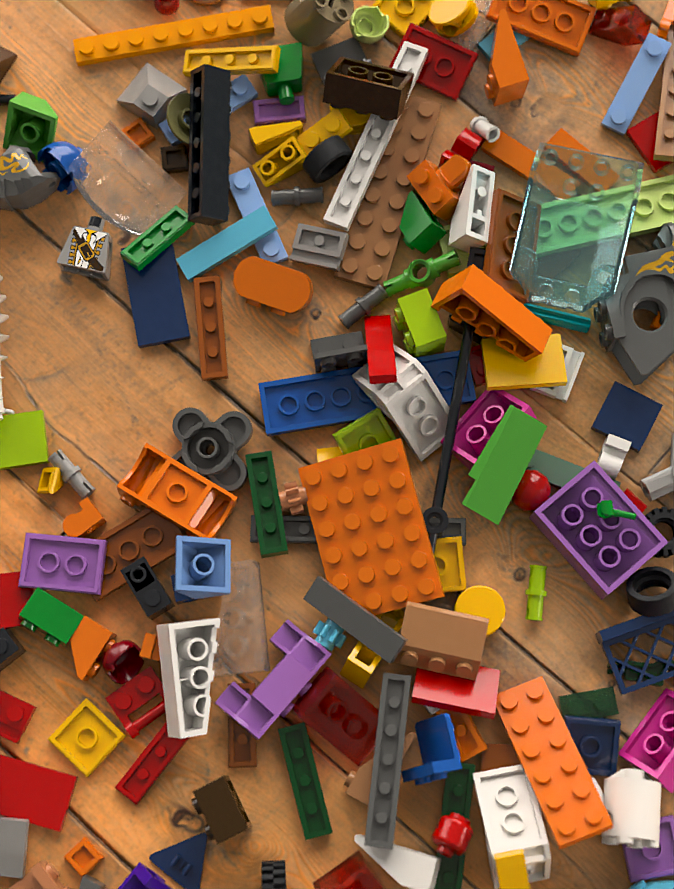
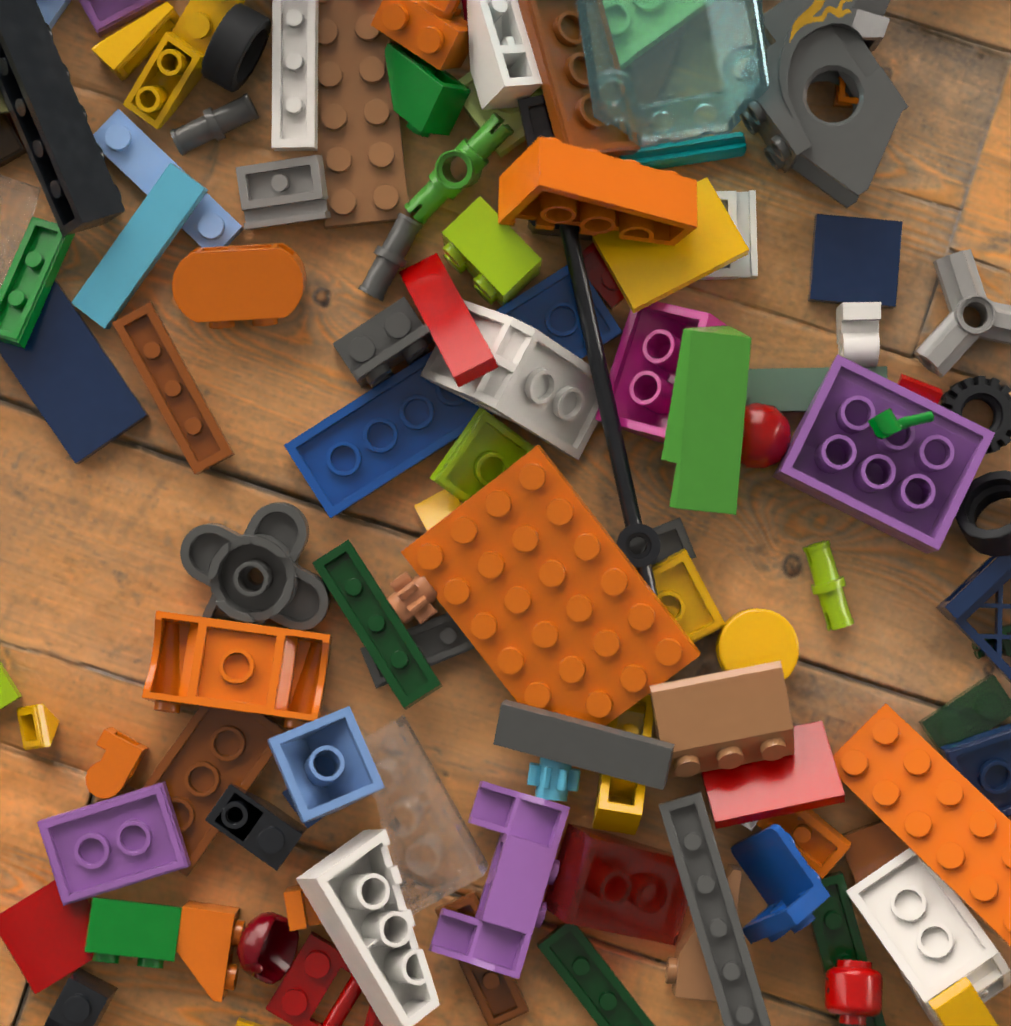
camera: 30 degrees left, 10 degrees up
light grey pin [48,449,96,500] -> none

